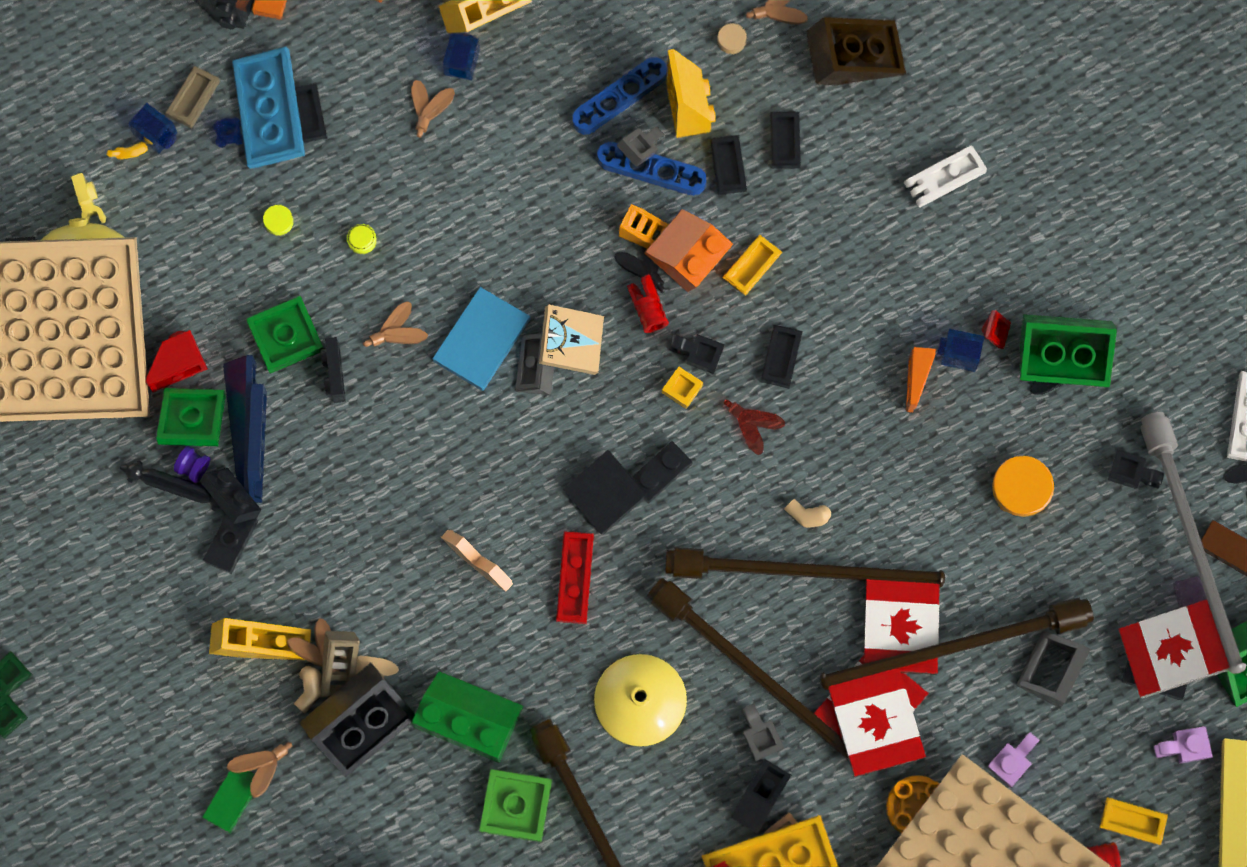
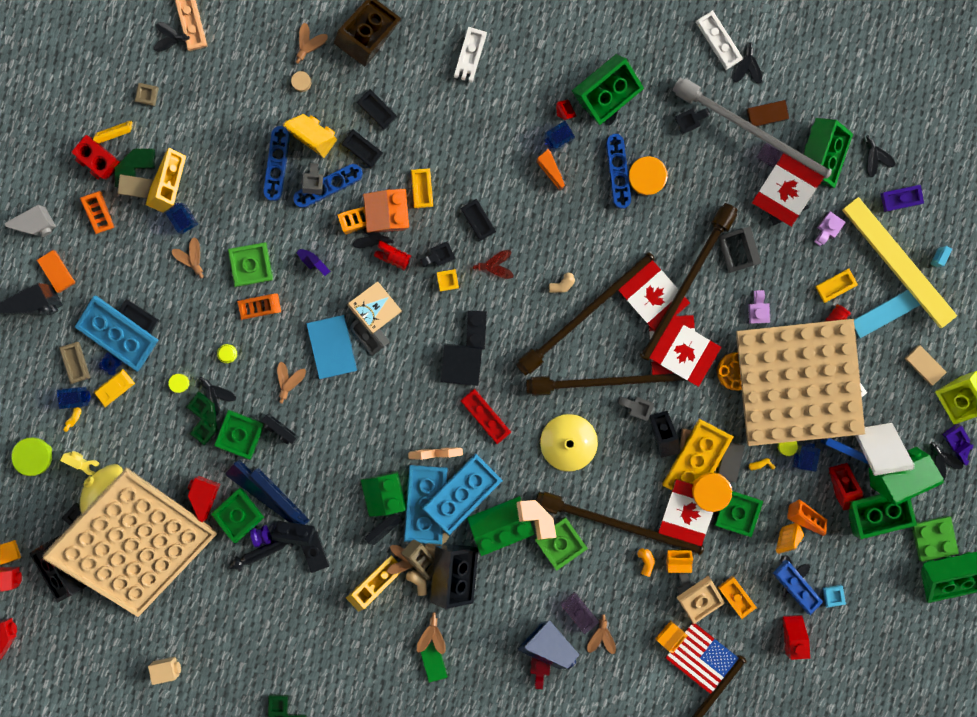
camera: 45 degrees left, 15 degrees up
none -> lime tile [11,437,52,476]
none -> yellow tile [93,369,135,407]
none -> dark green tile [186,392,218,446]
none -> black piece [199,377,236,416]
none -> bright green tile [228,242,273,287]
none -> orange slope [237,294,281,320]
none -> dark purple slope [296,249,331,276]
none -> green slope [361,471,406,517]
none -> black tile [364,514,403,545]
none -> dark azure tile [404,465,448,544]
none -> dark azure tile [422,453,503,535]
none -> light nougat tile [516,500,556,540]
none -> blue beam [606,134,631,209]

